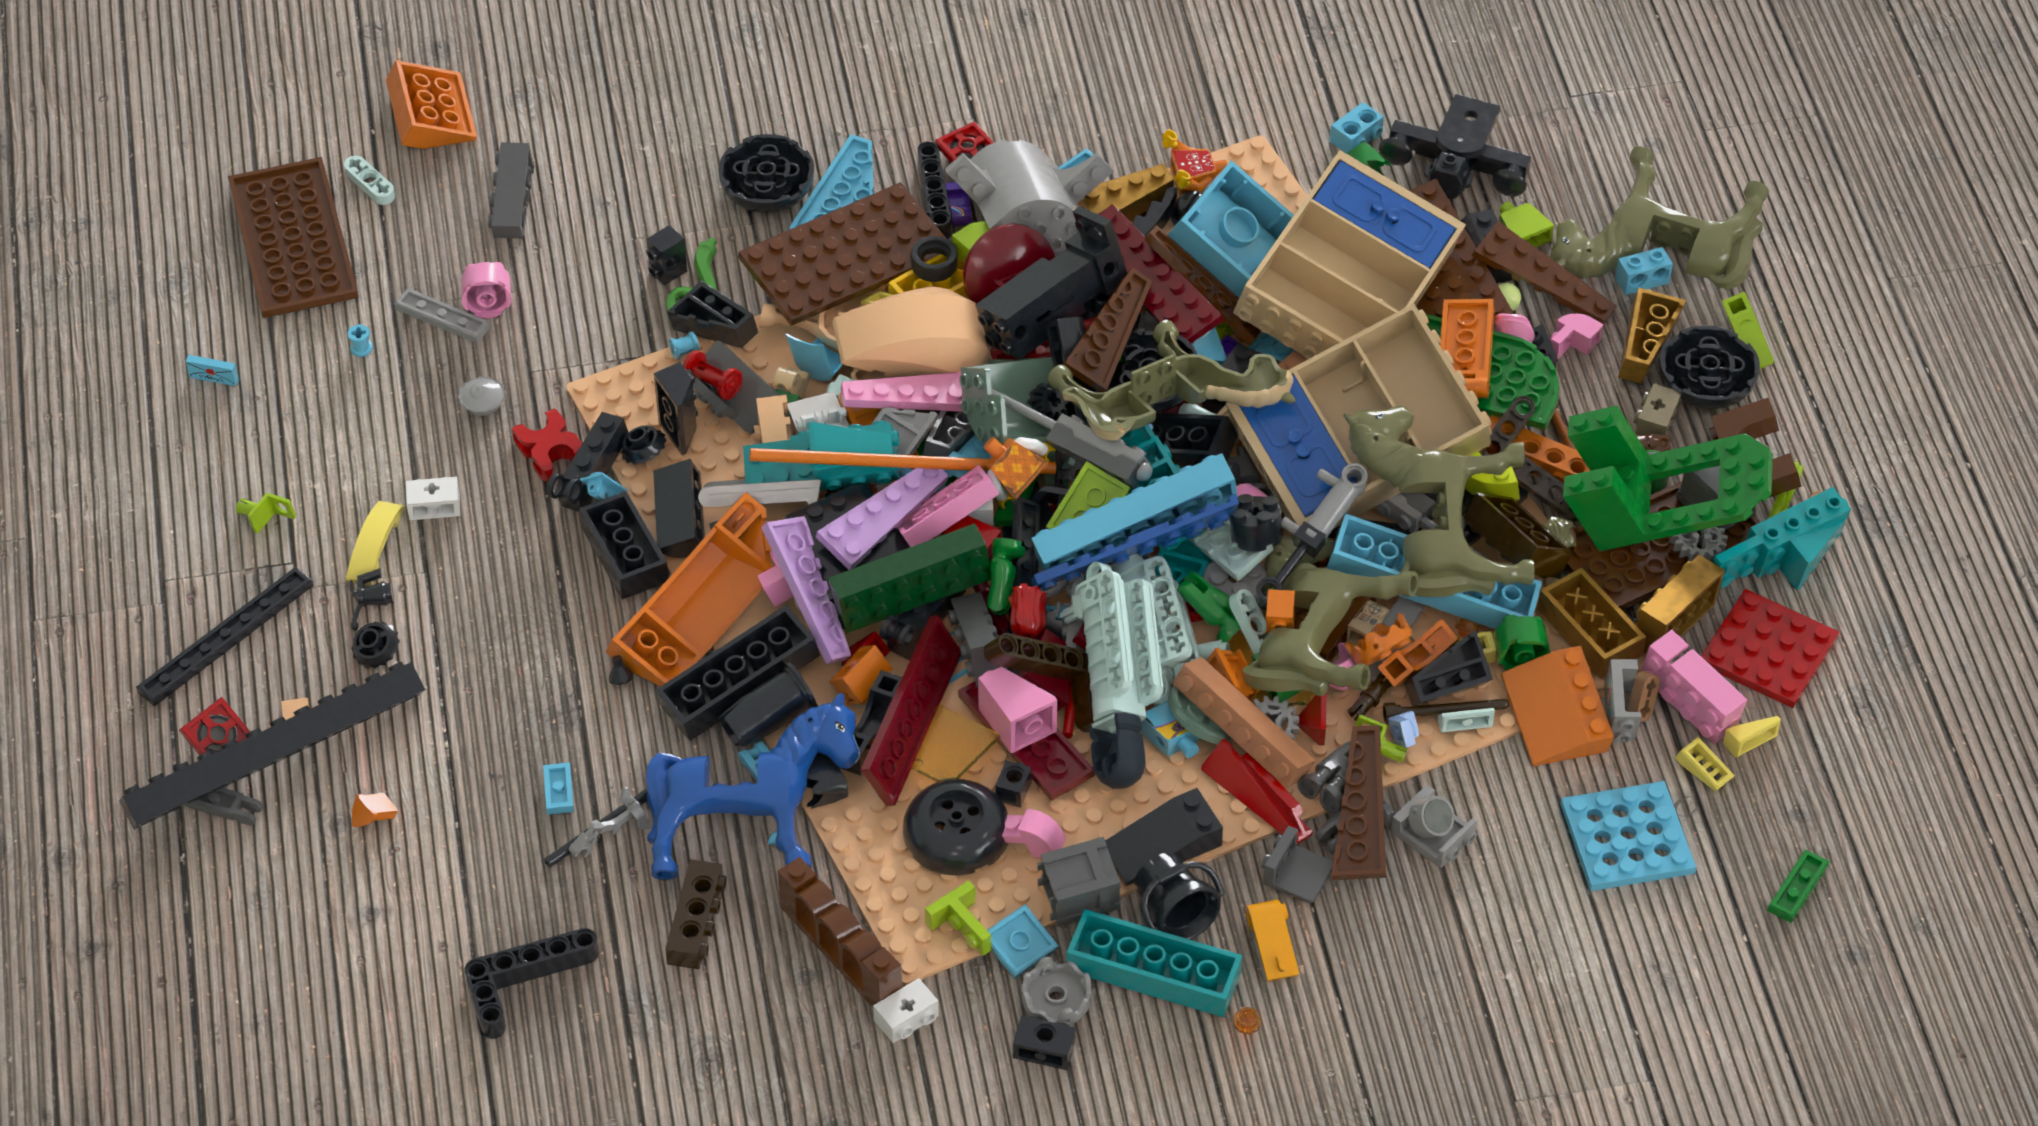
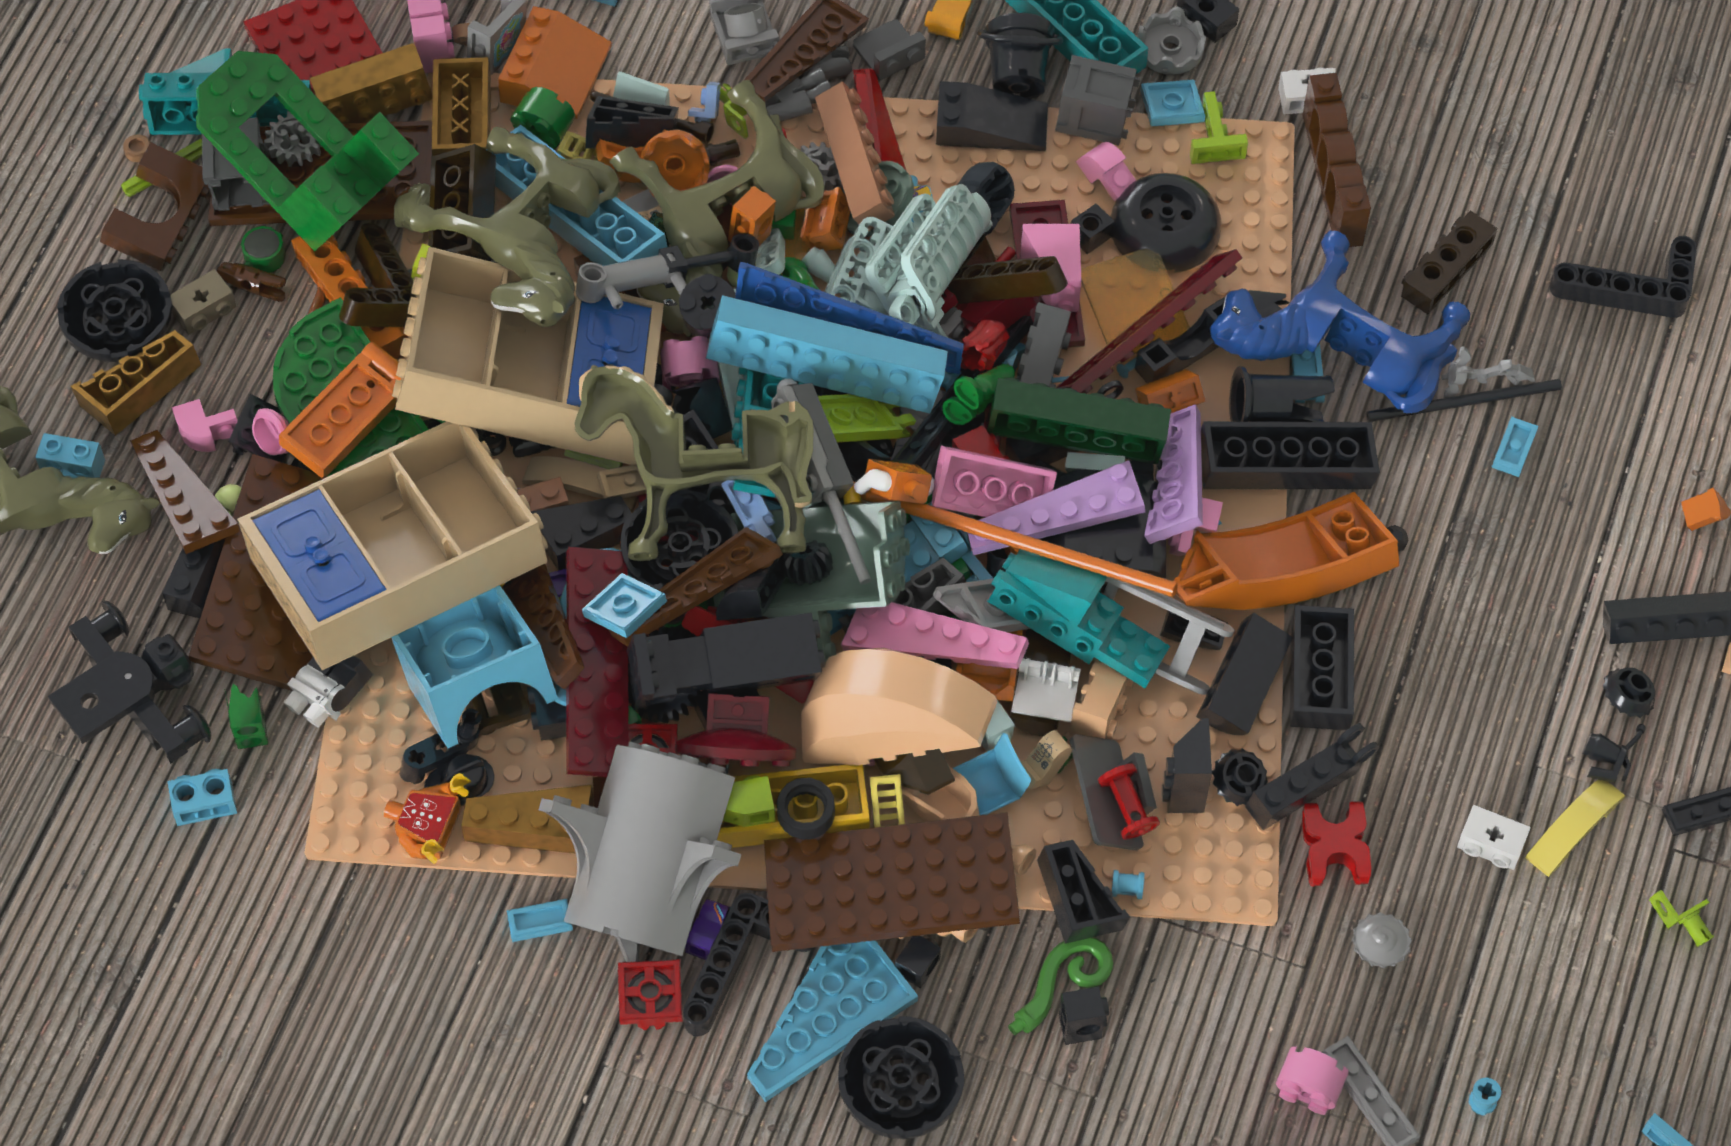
camera: 150 degrees left, 10 degrees up
medium azure hinge [580,472,628,501] -> none
black slope [1133,186,1177,237] -> none
lime torso [1499,201,1554,248] -> none
lime slope [1722,291,1775,369] -> none
none -> medium azure tile [582,573,667,638]

